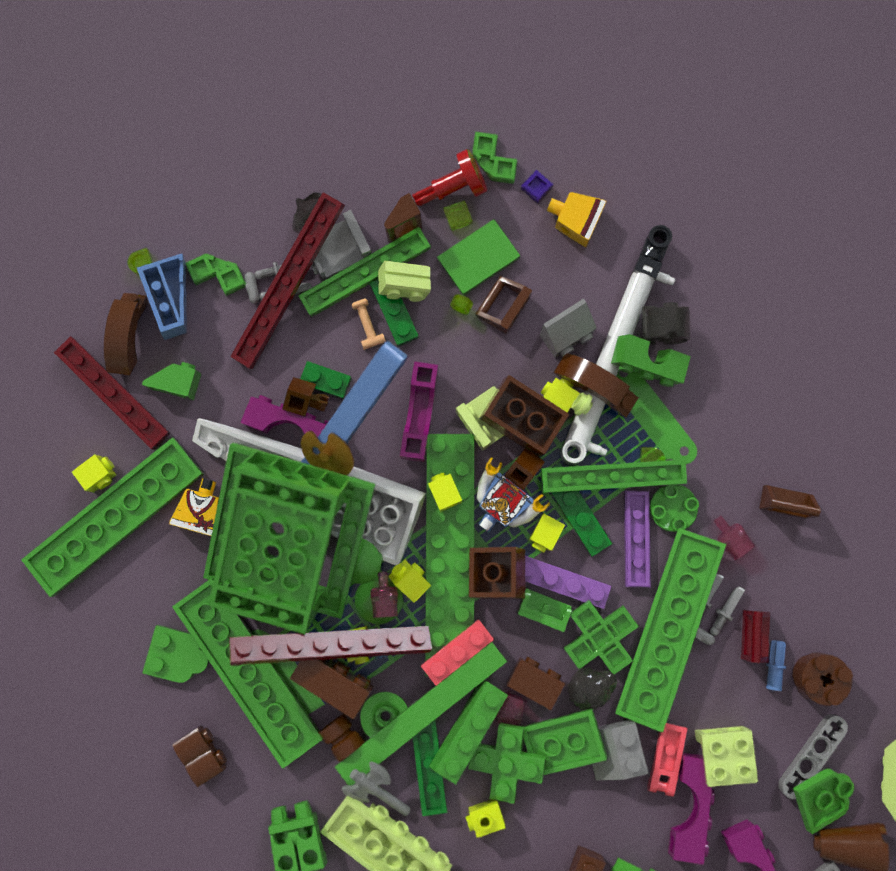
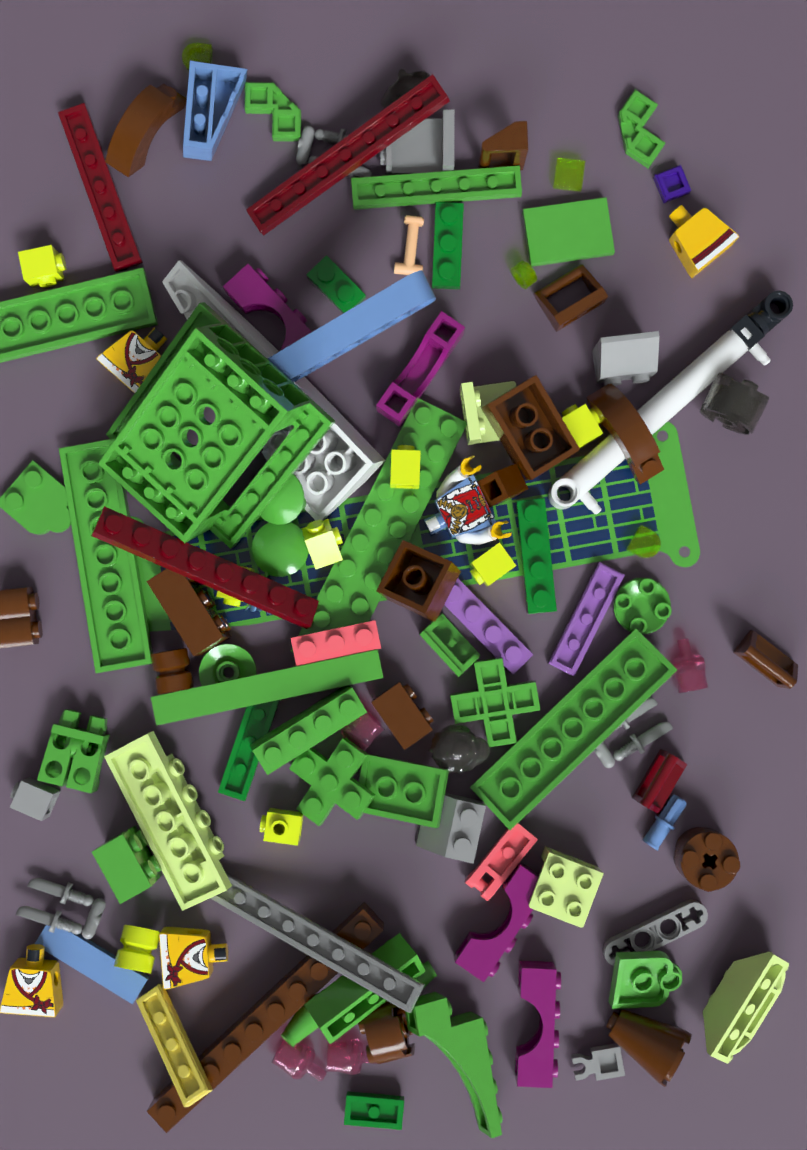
camera: 20 degrees right, 5 degrees up
bright green slope [142,362,201,400] -> none
reddish brown brick [282,377,329,417] -> none
pearl gold piece [301,431,354,475] -> none
light grey piece [342,762,410,816] -> none
clear pink piece [370,572,398,618] -> none
yellowish green brick [378,261,431,302] -> none
red piece [412,148,487,207] -> none
bright green plate [540,459,687,493] -> none
yellowish green plate [571,392,593,416] -> none
bright green arch [611,334,691,387] -> none

